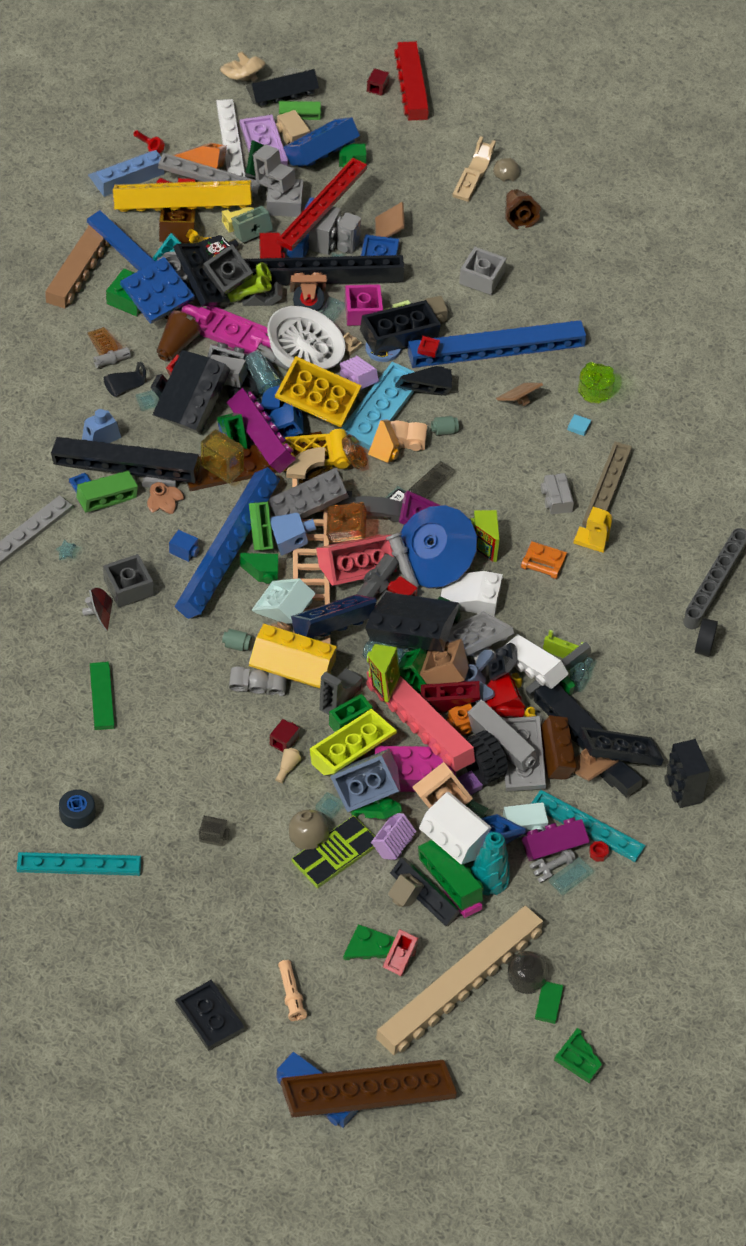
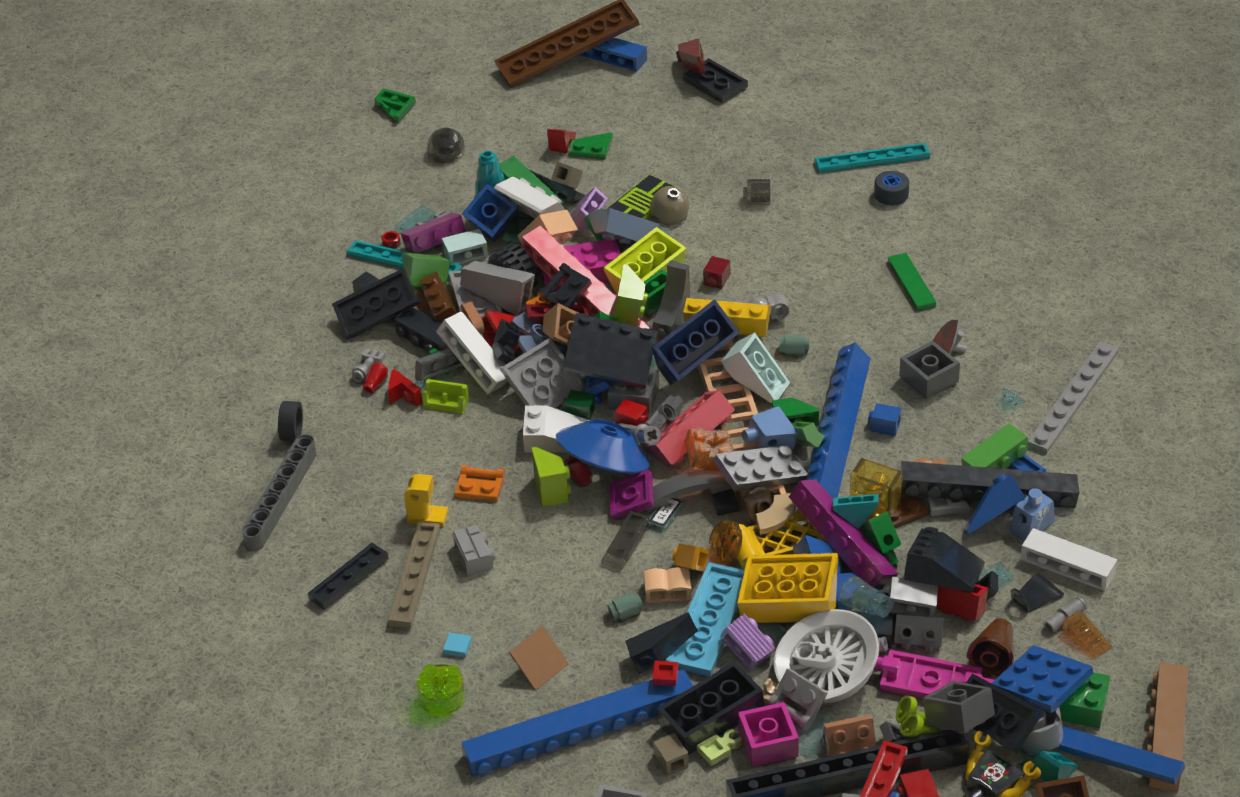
camera: 175 degrees right, 10 degrees down
tan cone [275,748,302,783] -> none
light nougat pin [278,960,307,1021] -> none
tan brick [376,905,543,1055] -> none
green tile [535,981,563,1024] -> none
black brick [664,739,710,808] -> none
none -> black plate [308,543,389,610]
none -> light grey hinge [352,349,387,382]
none -> red cone [362,363,389,393]
none -> red slope [388,369,423,407]
none -> bright green slope [401,253,450,289]
none -> nougat beam [460,301,485,334]
none -> black plate [538,263,592,309]
none -> slope [676,38,705,74]
none -> light grey plate [767,669,828,730]
none -> teal slope [833,494,879,529]
none -> blue slope [963,474,1026,534]
none -> white brick [1021,528,1117,591]

